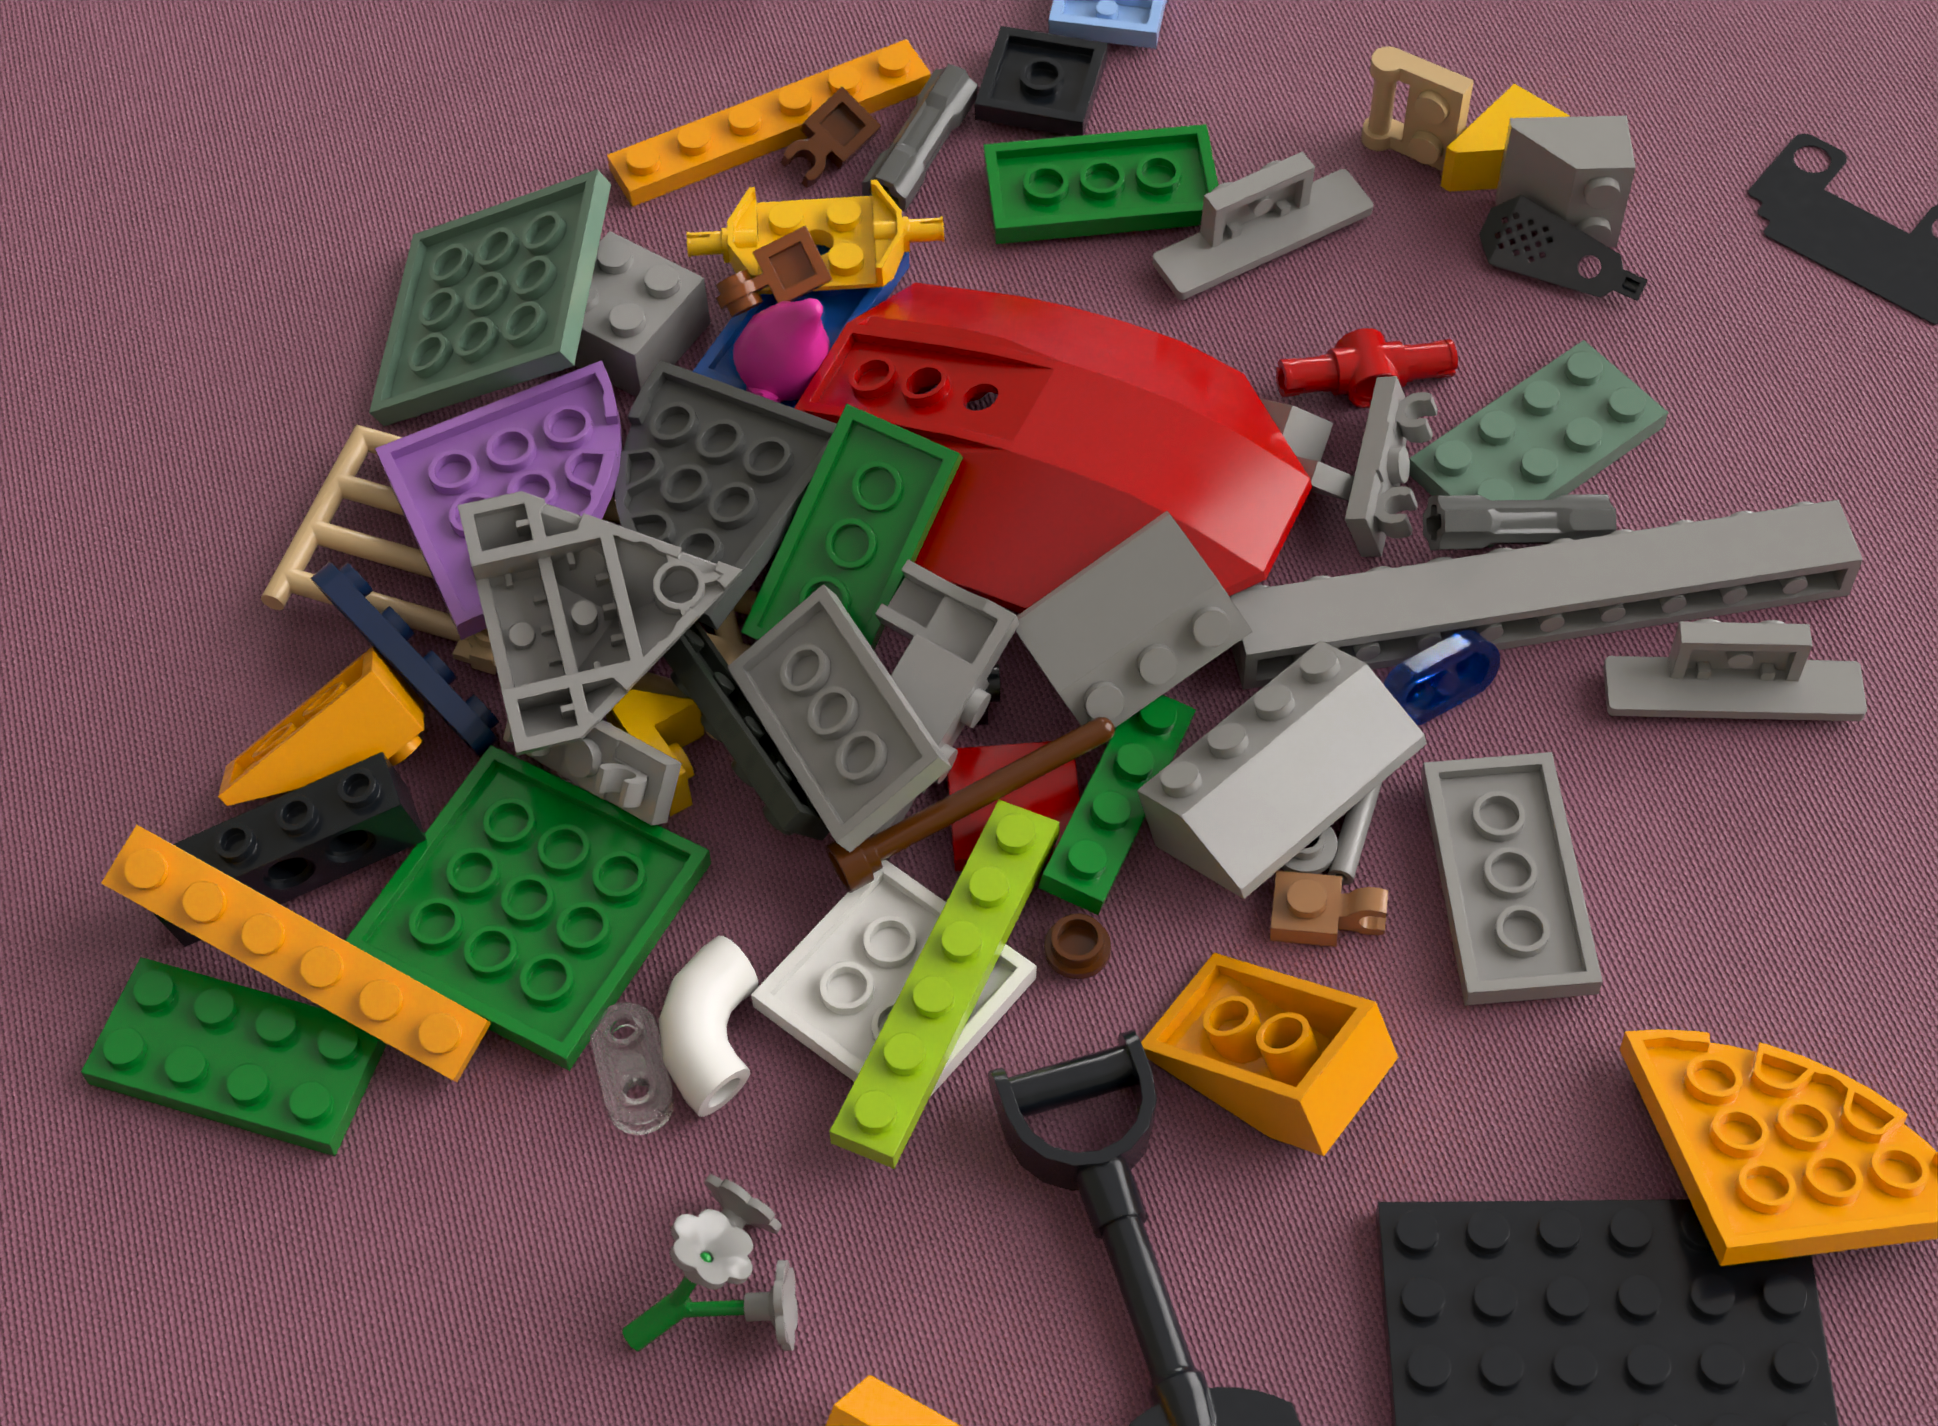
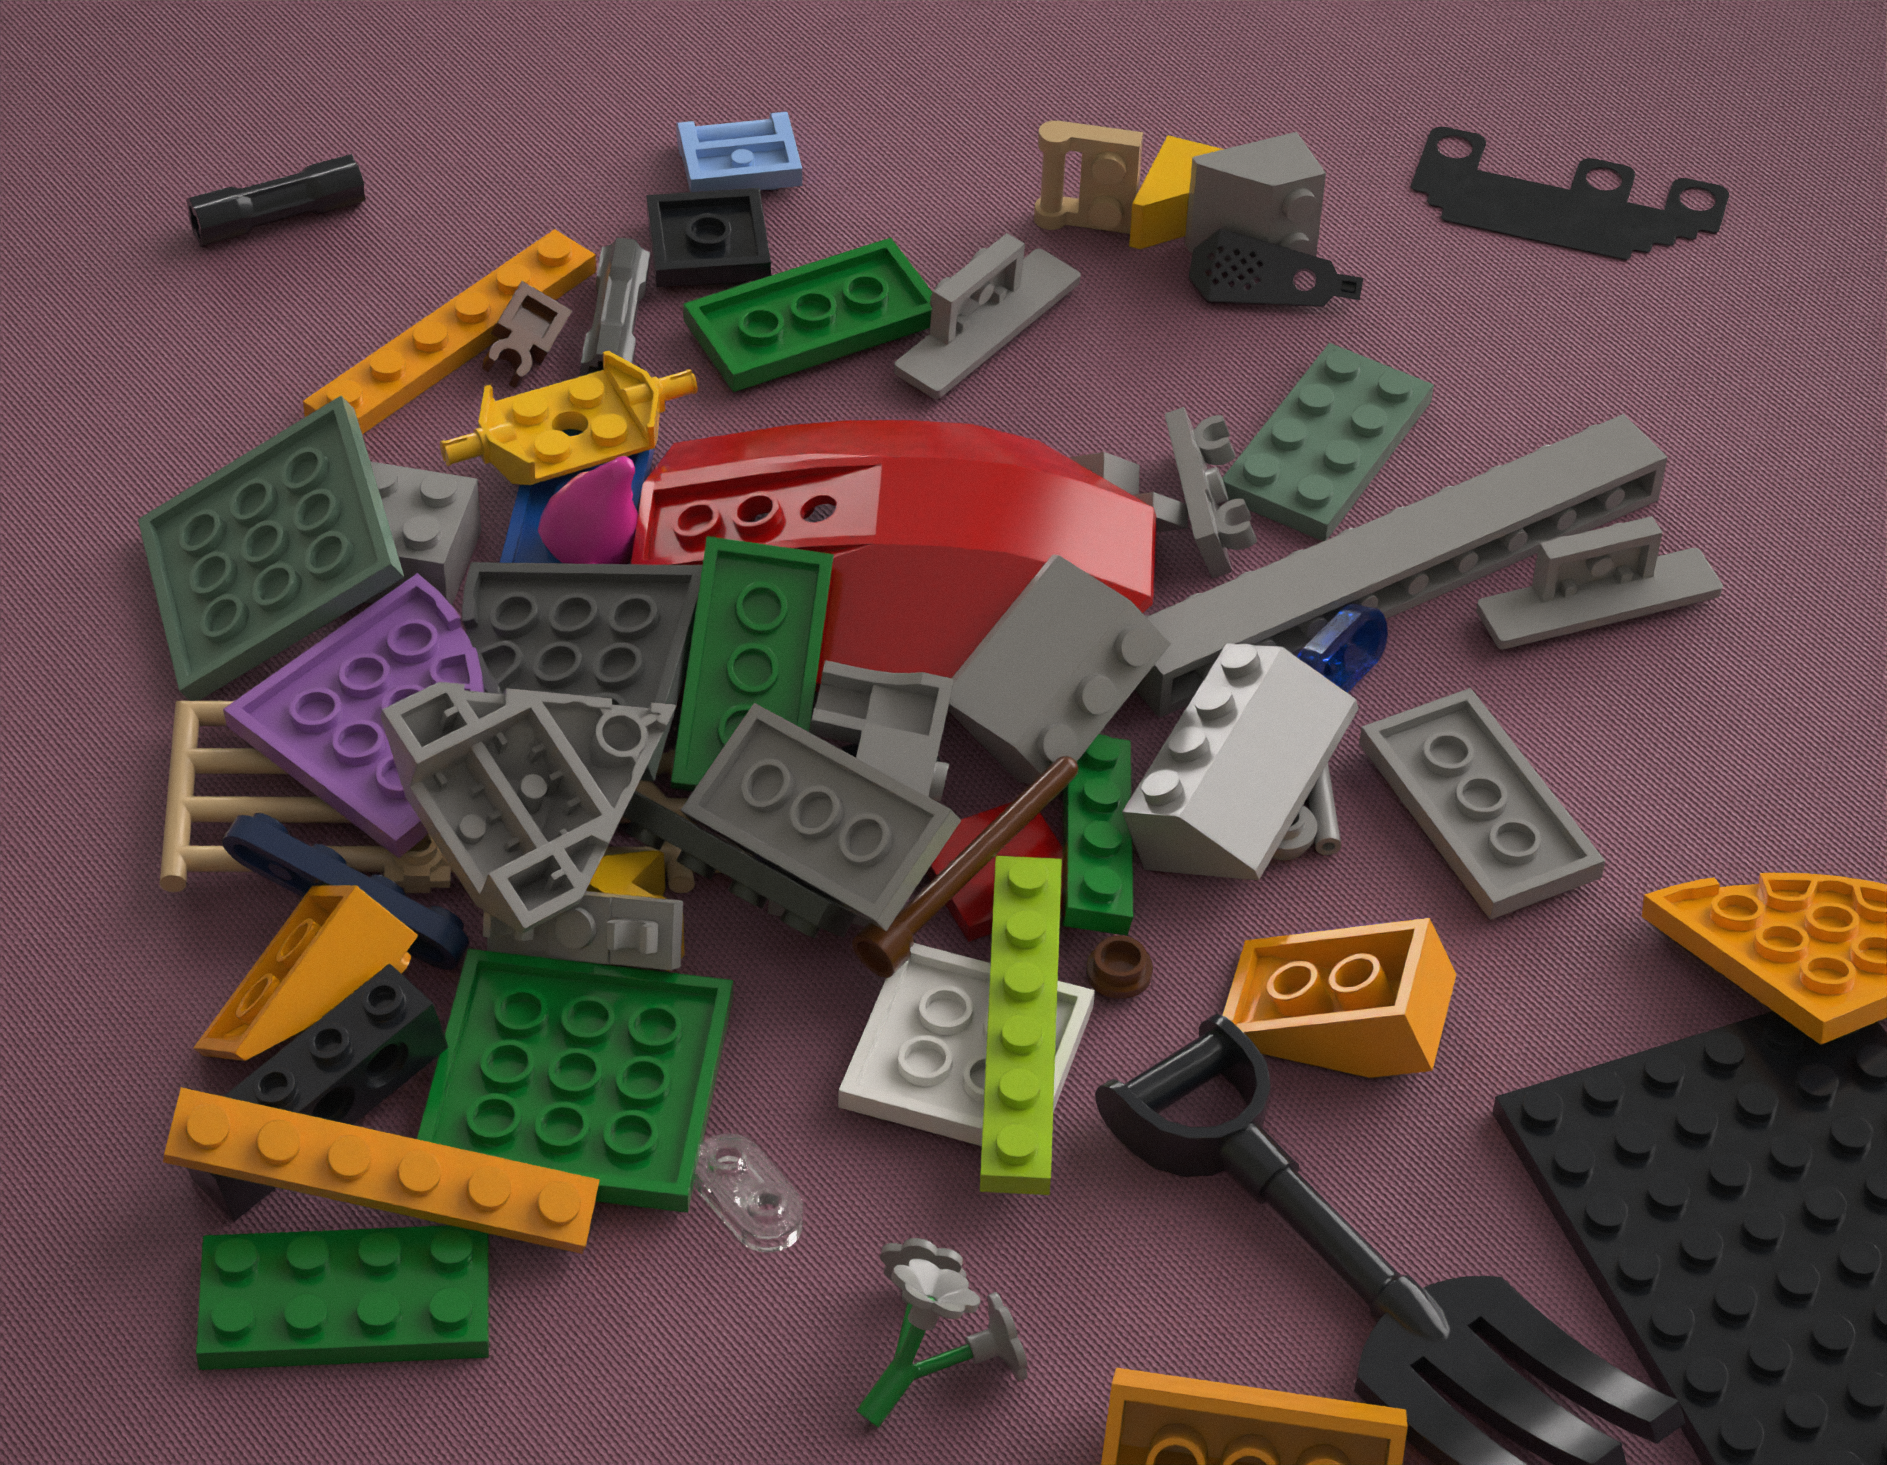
camera: 25 degrees left, 10 degrees down
white cylinder [659,936,759,1117] -> none
dark orange plate [716,225,832,317] -> none
medium nougat plate [1270,871,1388,947] -> none
red pin [1276,328,1458,408] -> none
dark grey axle [1423,494,1617,551] -> none

